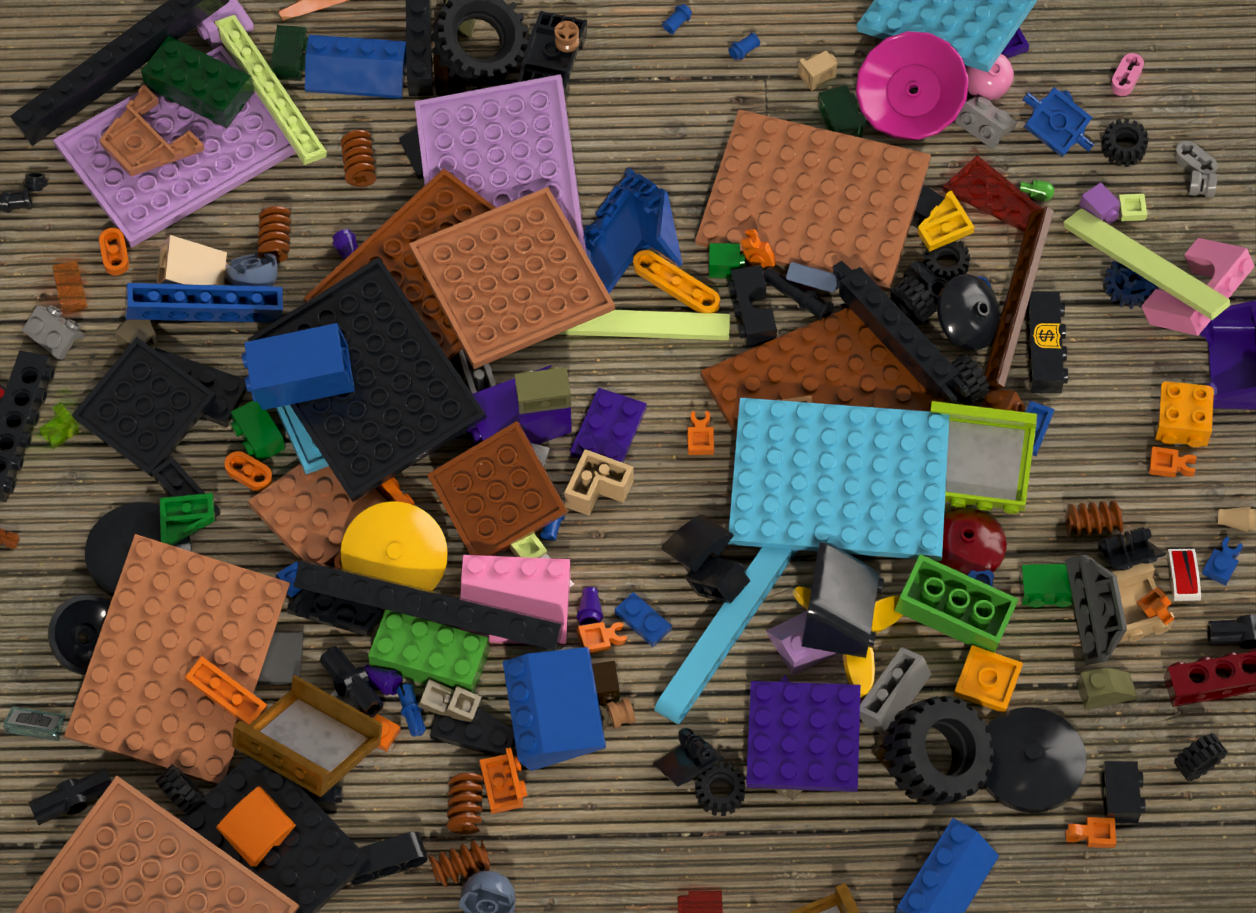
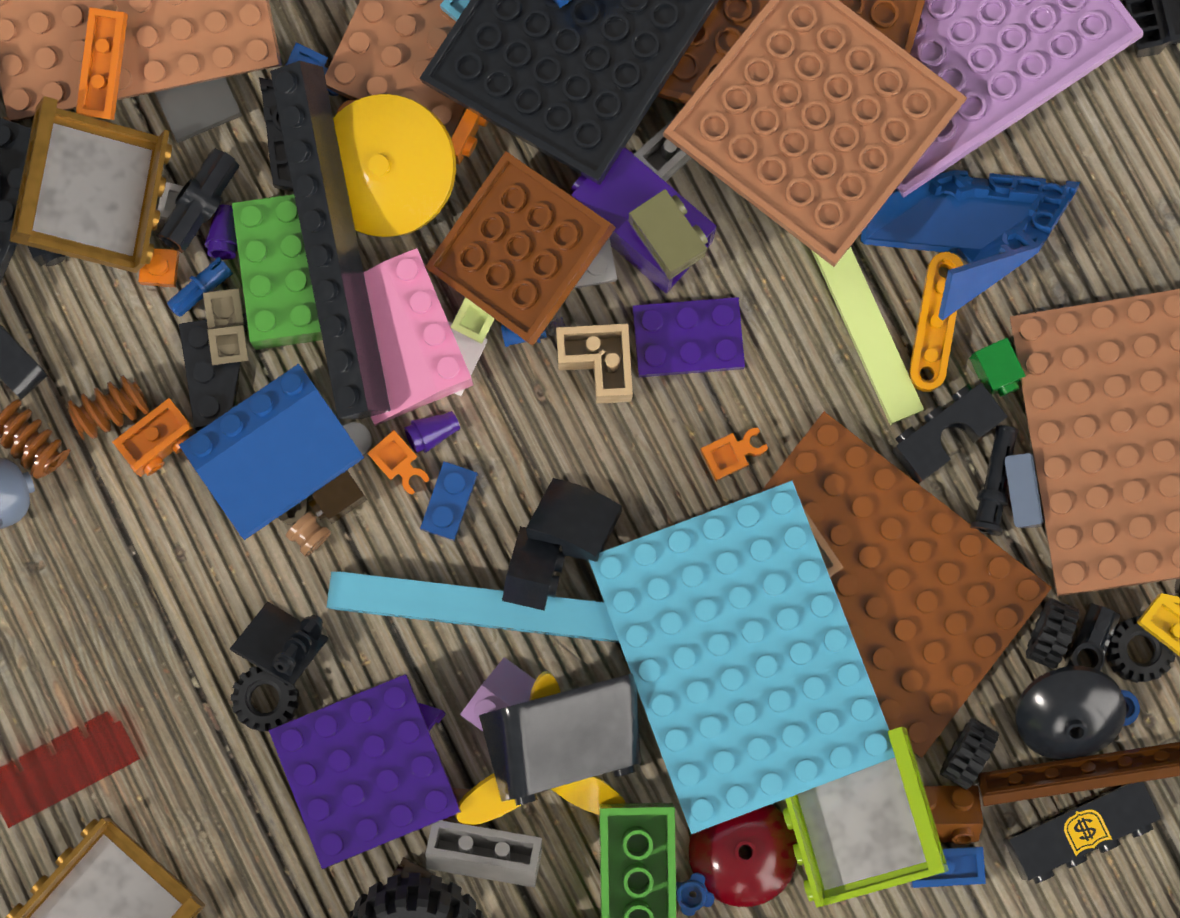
camera: 60 degrees right, 20 degrees up
orange plate [741,229,776,268] -> none
black hinge [833,260,970,404] -> none

